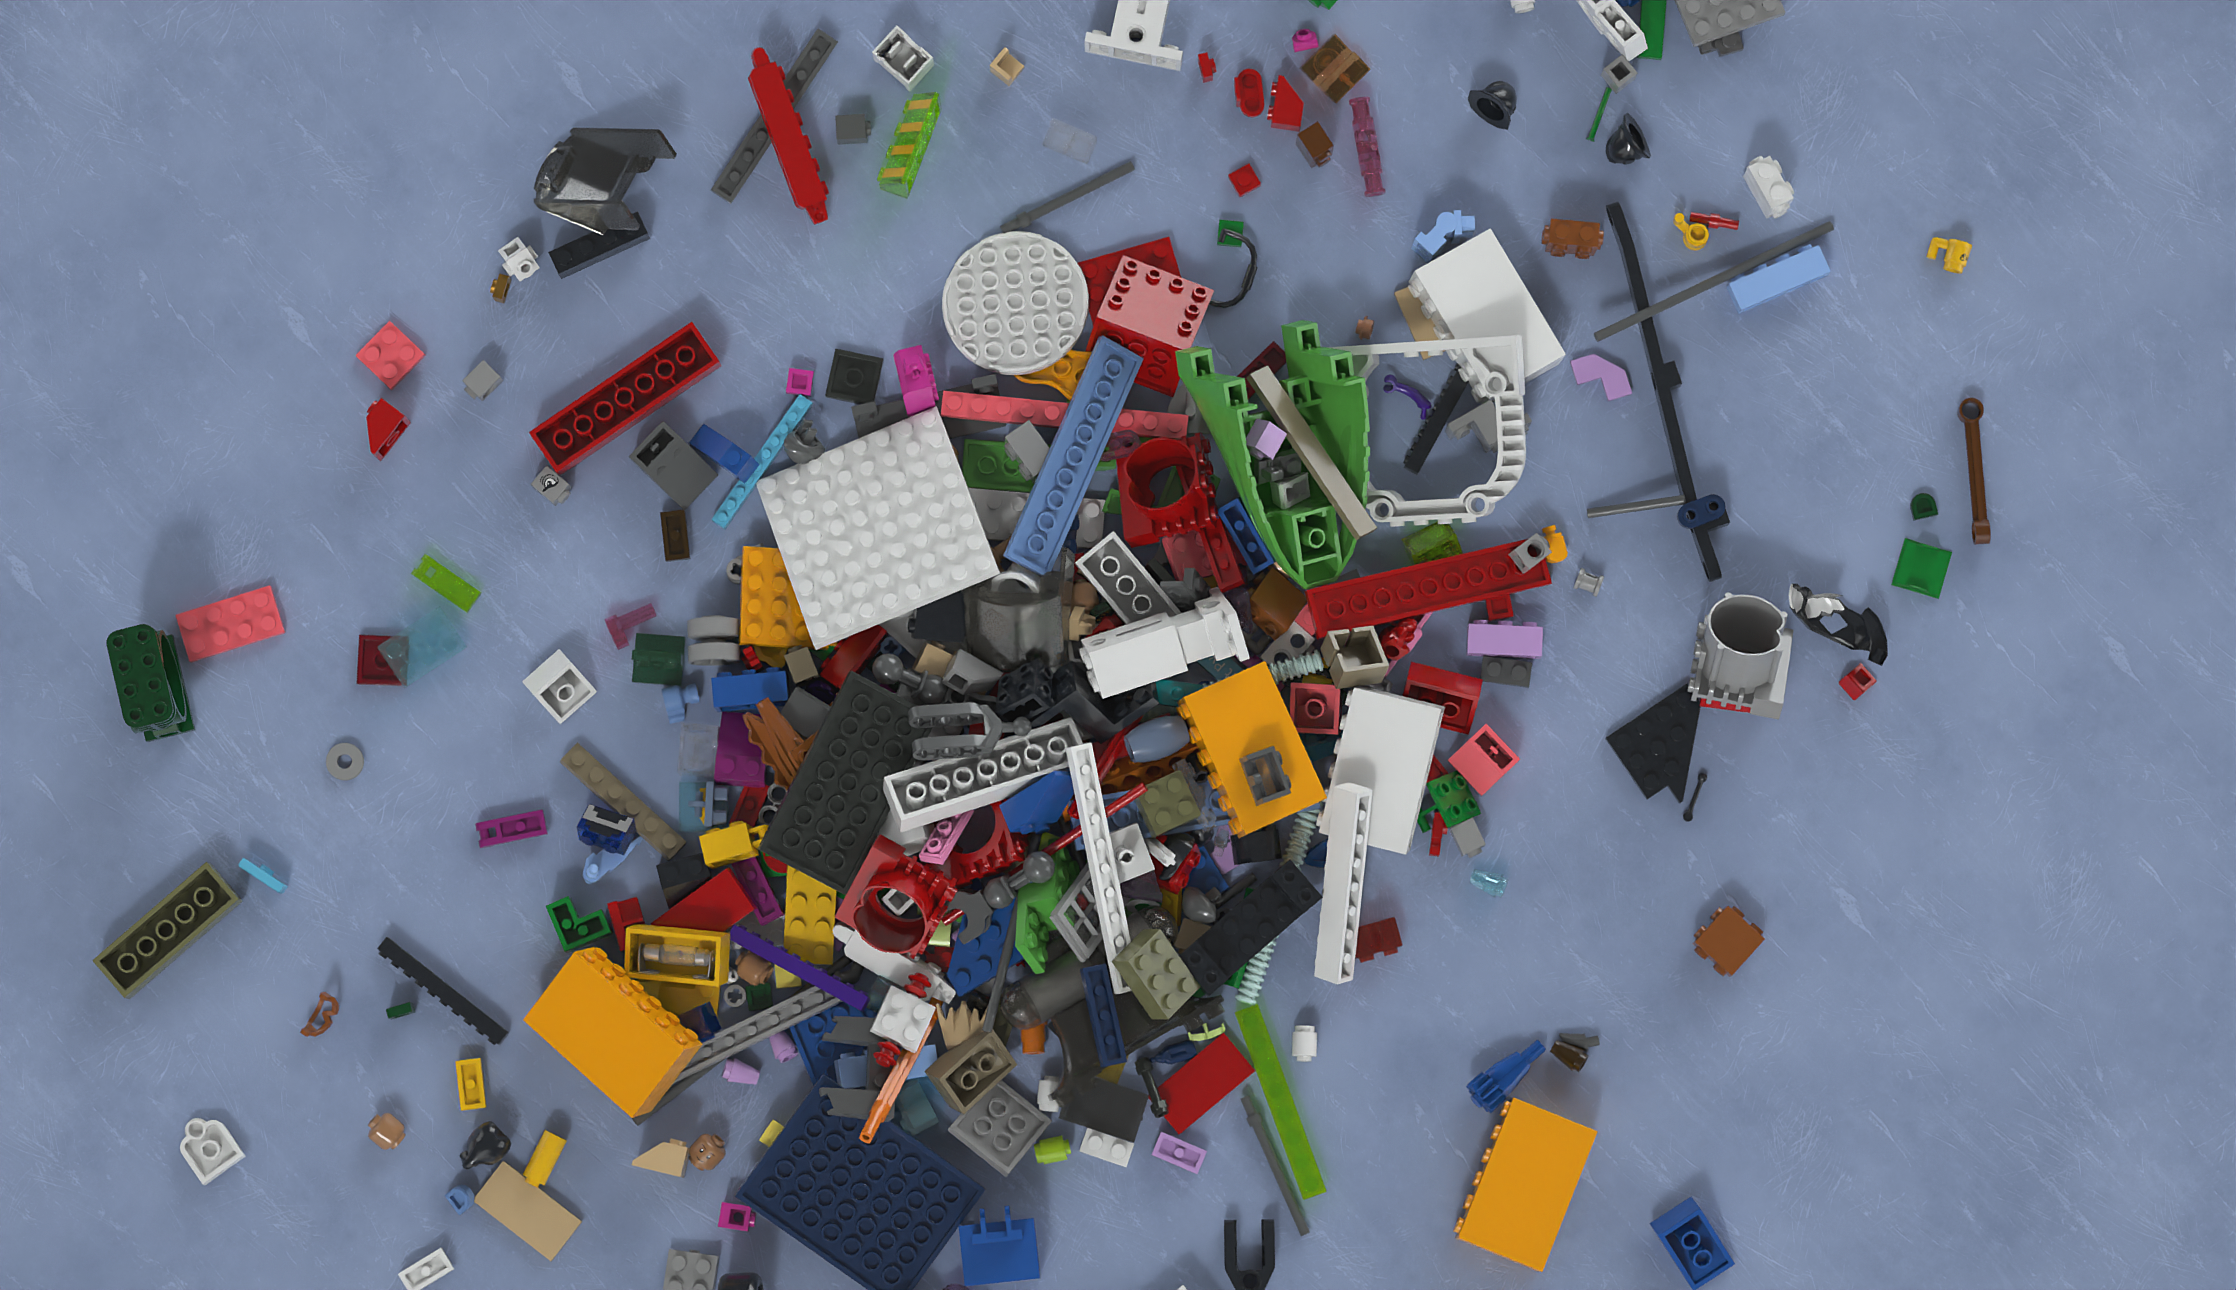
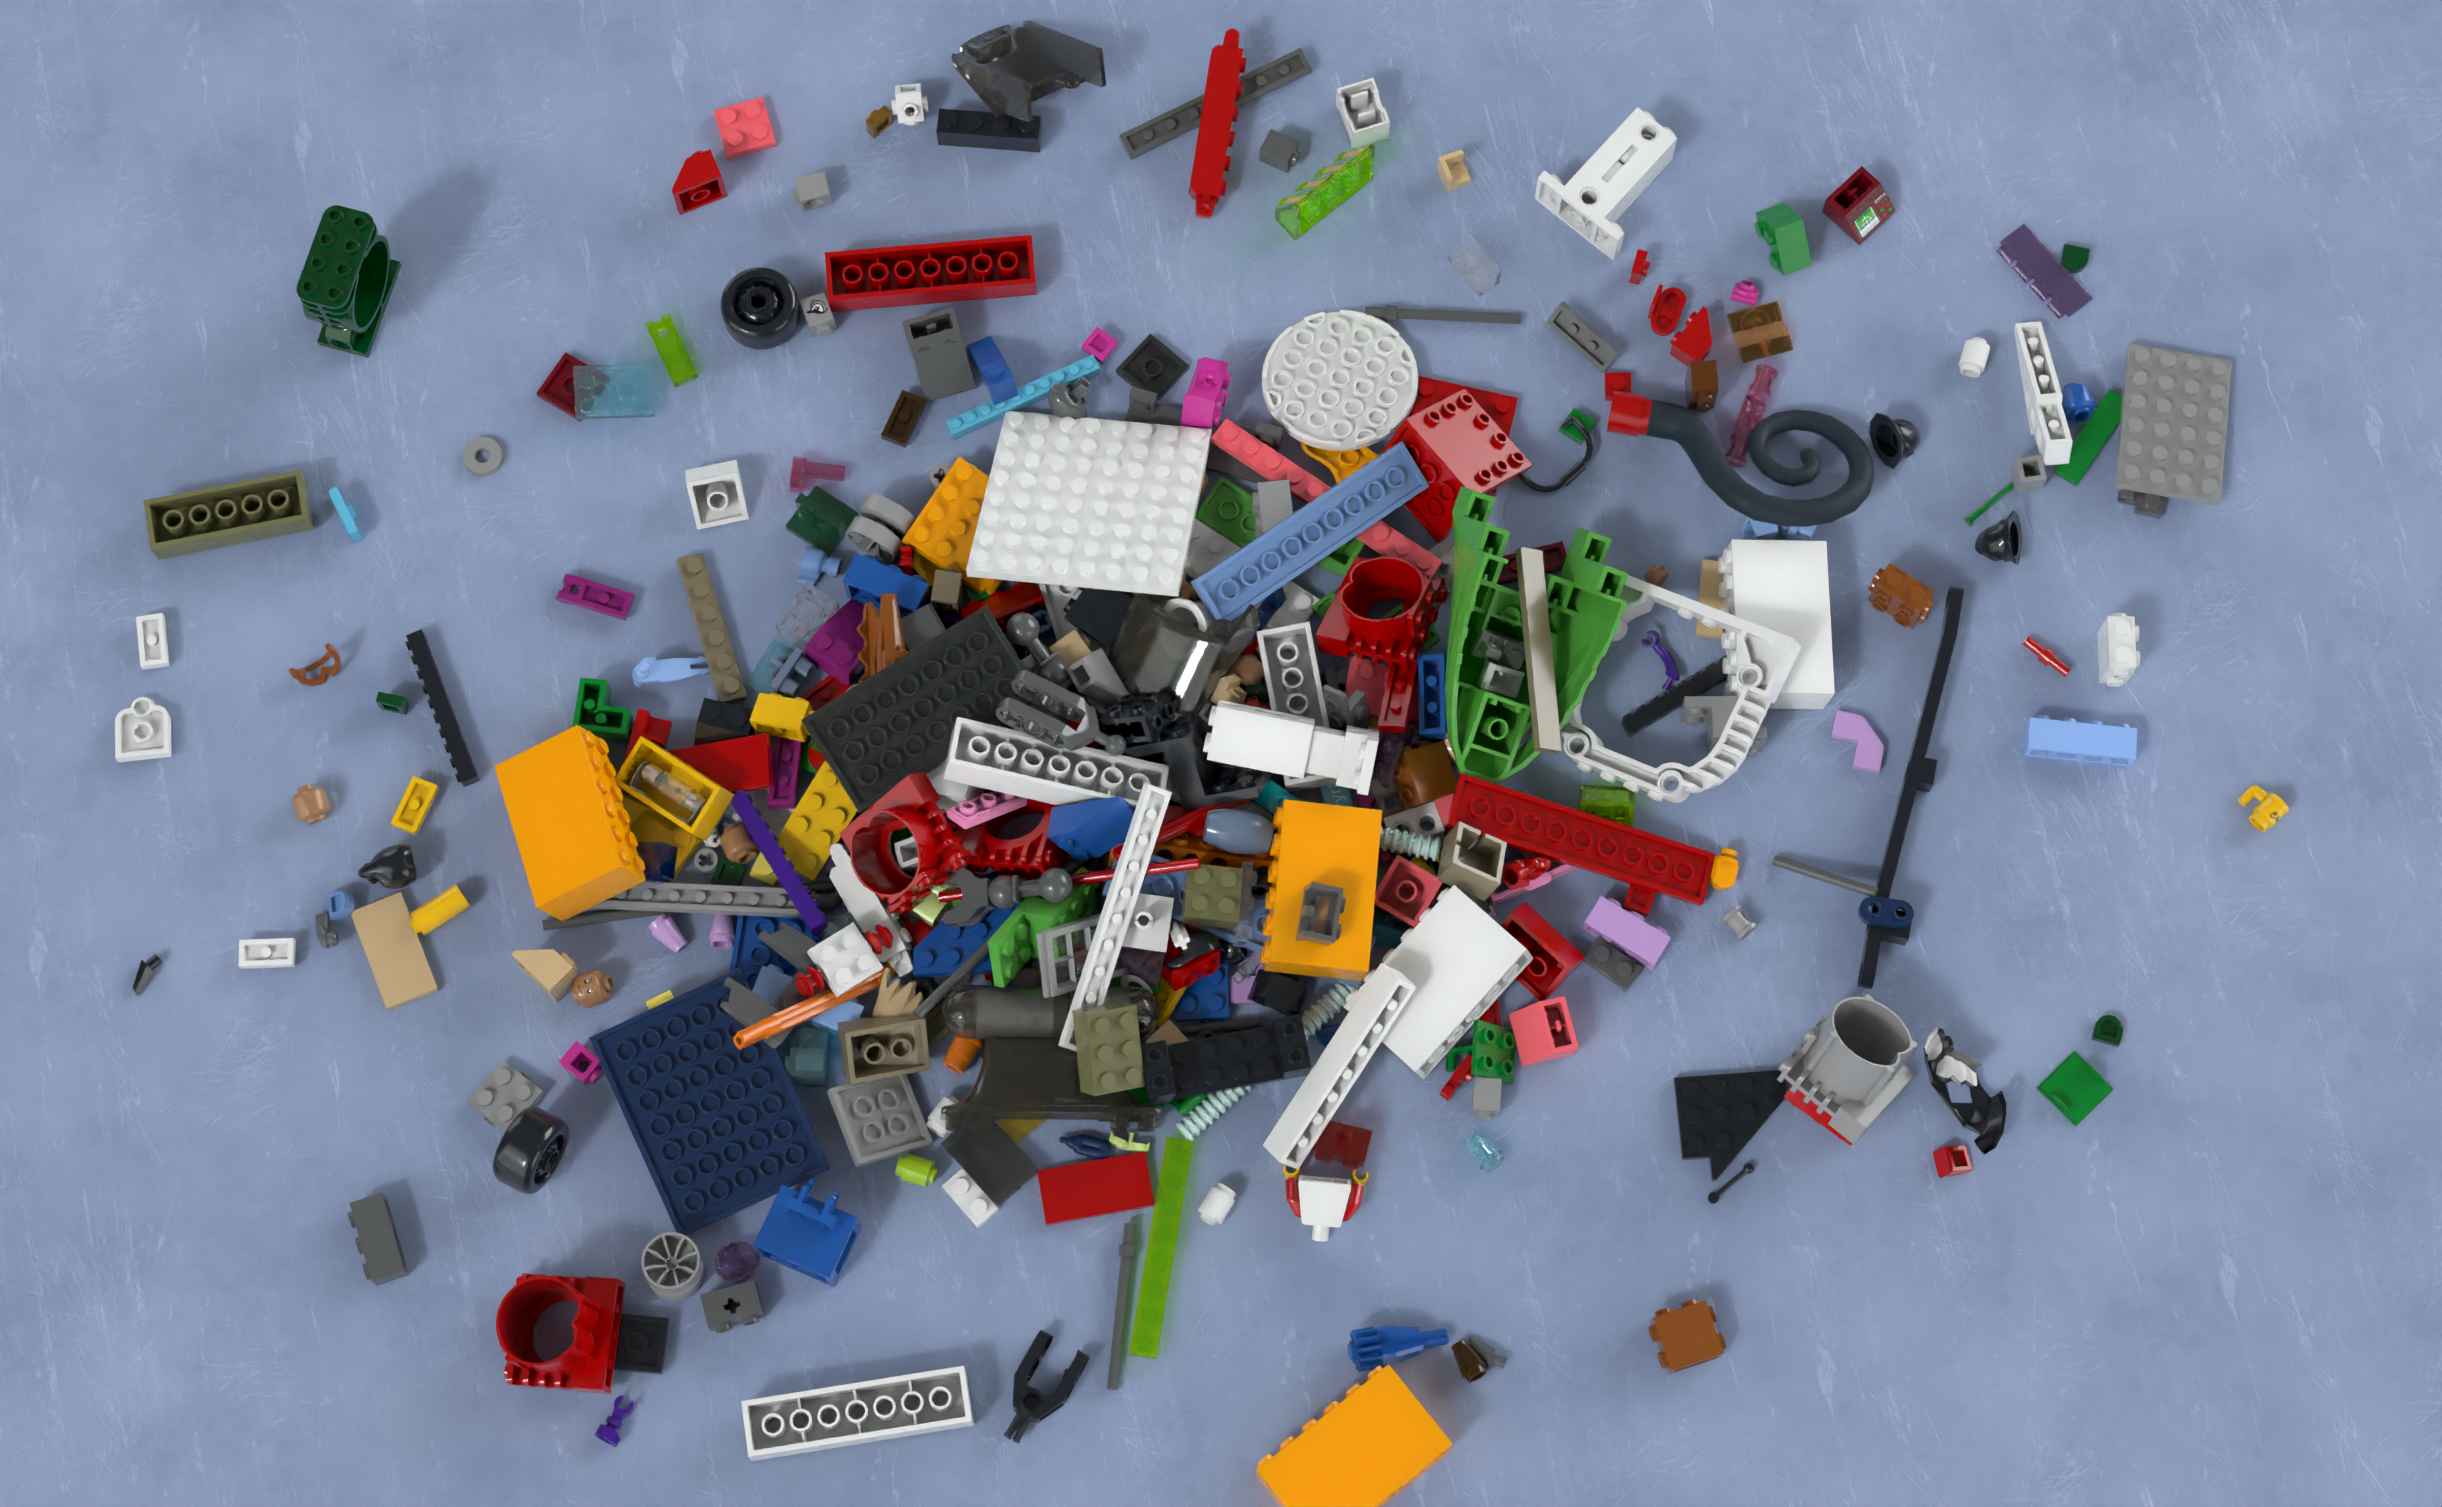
camera: 30 degrees right, 10 degrees down
coral plate [175,585,285,663] -> none
brick [577,804,637,855] -> none
dark blue plate [1080,963,1127,1068] -> none
clear pink plate [1100,430,1141,461] -> none
pearl dark grey bar [1135,1057,1169,1118] -> none
lavender plate [1151,1132,1207,1174] -> none
dark grey piece [1182,887,1224,923] -> none
lavender brick [1246,419,1287,460] -> none
light grey brick [1508,533,1552,574] -> none
dark grey piece [1594,221,1834,342] -> none
yellow piece [1673,213,1709,251] -> none
reddish brown piece [1957,398,1991,545] -> none
none -> white plate [136,613,169,670]
none -> dark grey arm [316,914,339,948]
none -> black wheel [721,267,801,350]
none -> white torso [1283,1165,1369,1241]
none -> dark grey plate [1546,301,1622,373]
none -> black animal [1607,390,1874,527]

